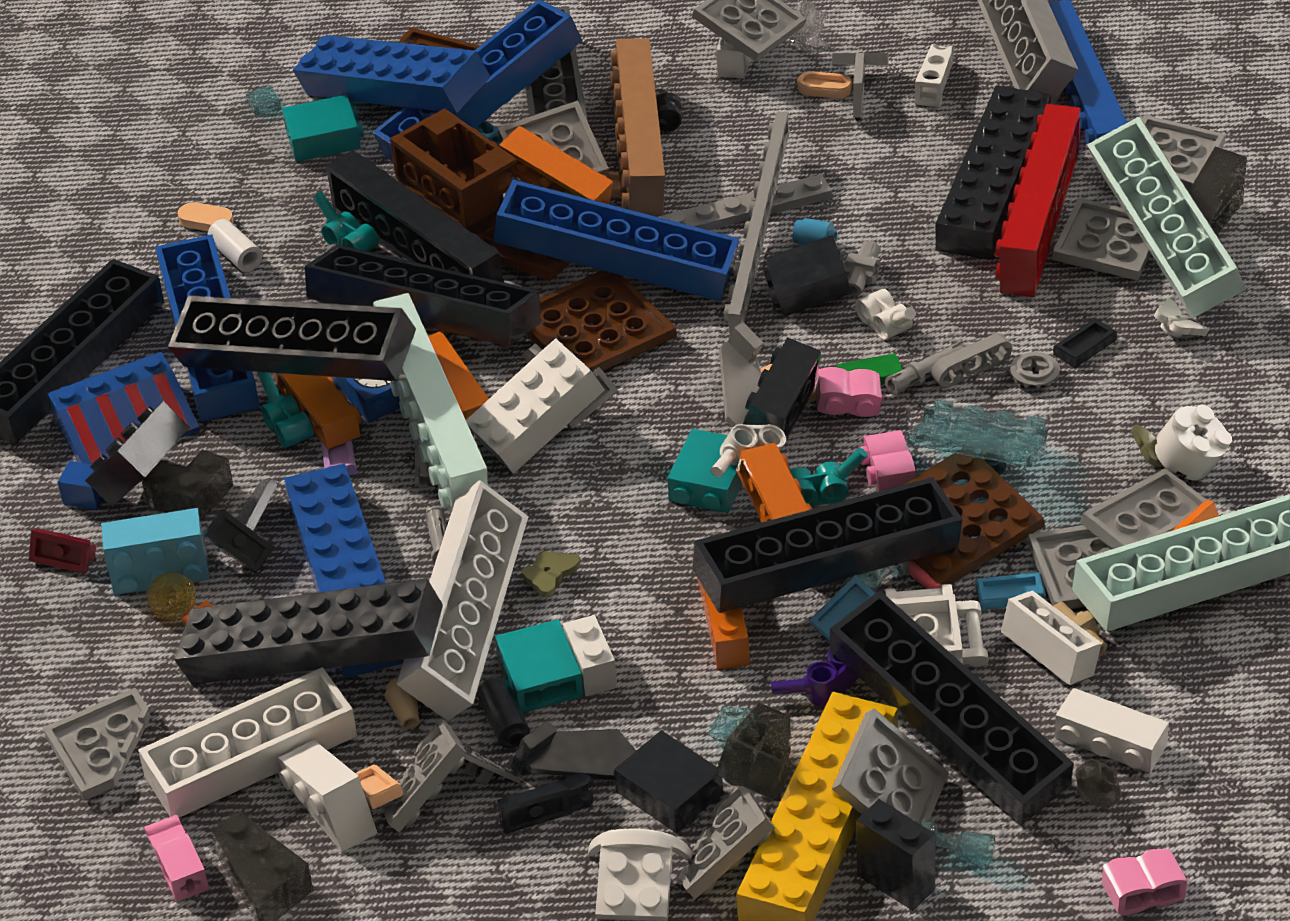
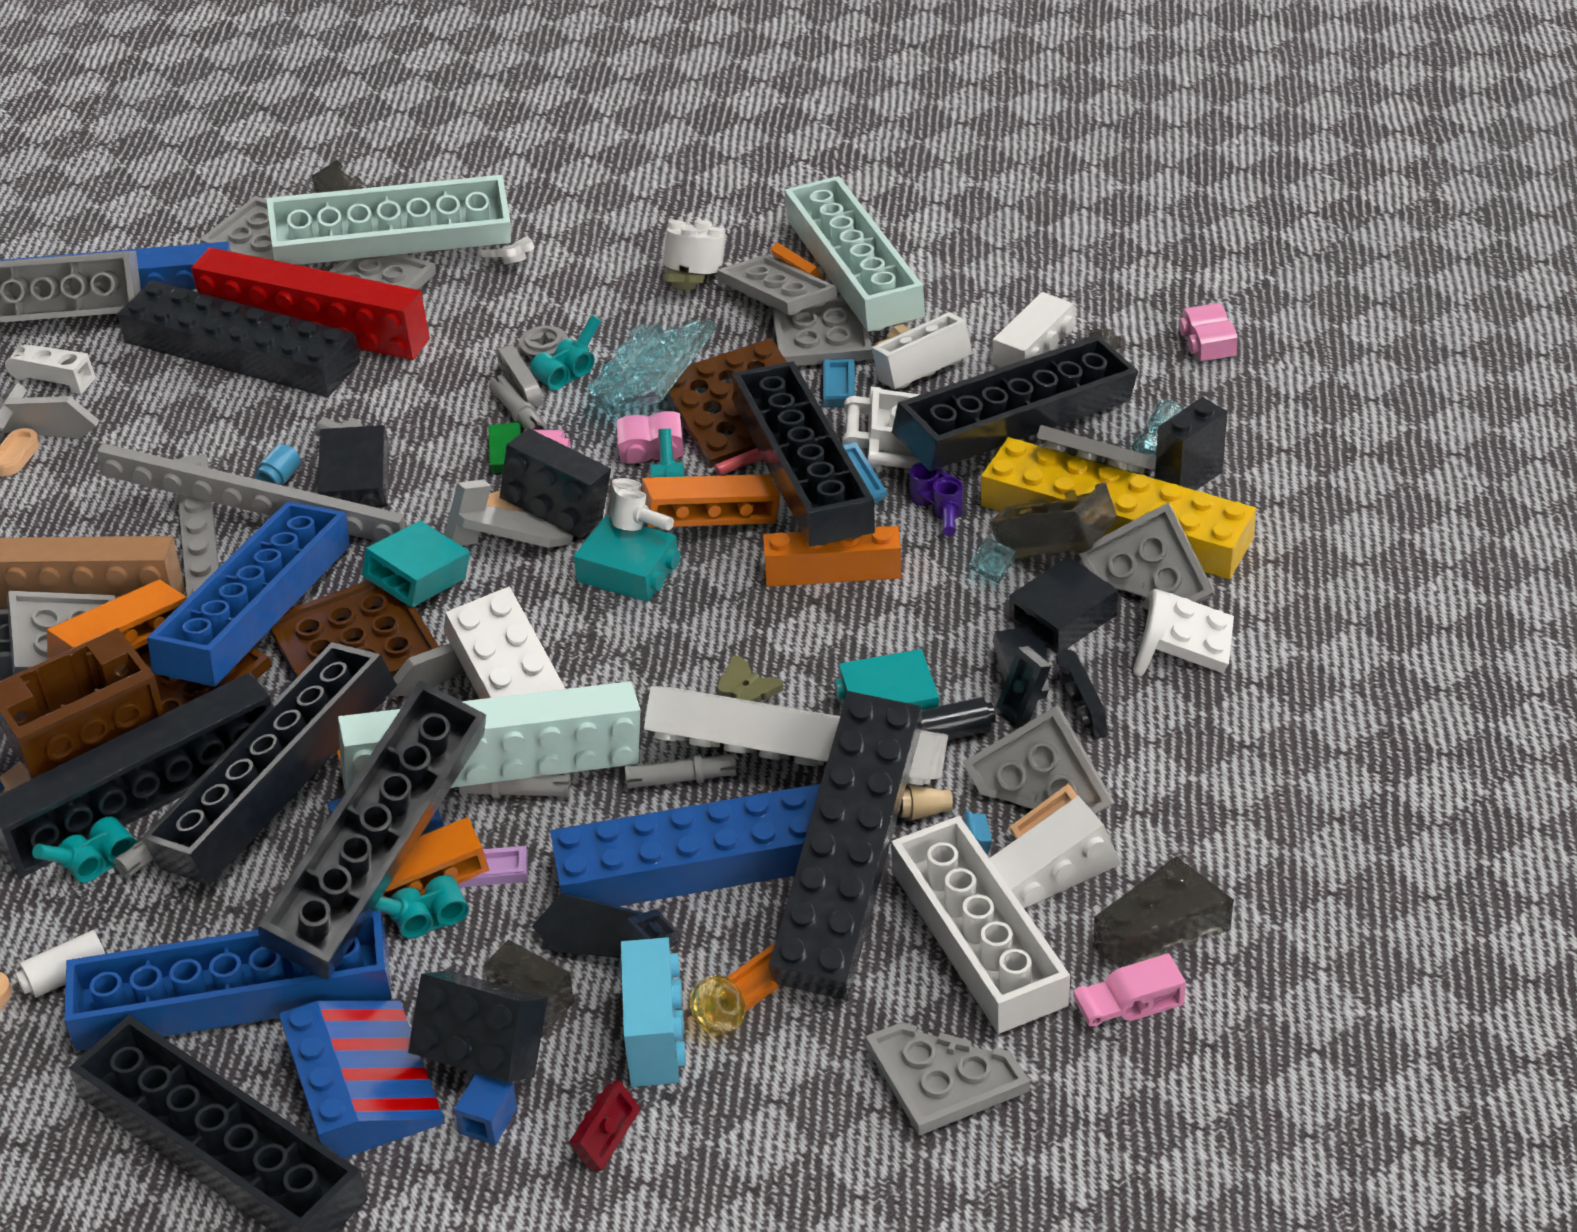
camera: 85 degrees left, 0 degrees up
white brick [563,615,617,696] -> none
white beam [855,289,916,340] -> none
black tile [1053,318,1118,368] -> none
none -> teal brick [362,520,471,608]
none -> teal beam [530,314,602,391]
none -> dark azure piece [962,811,992,856]

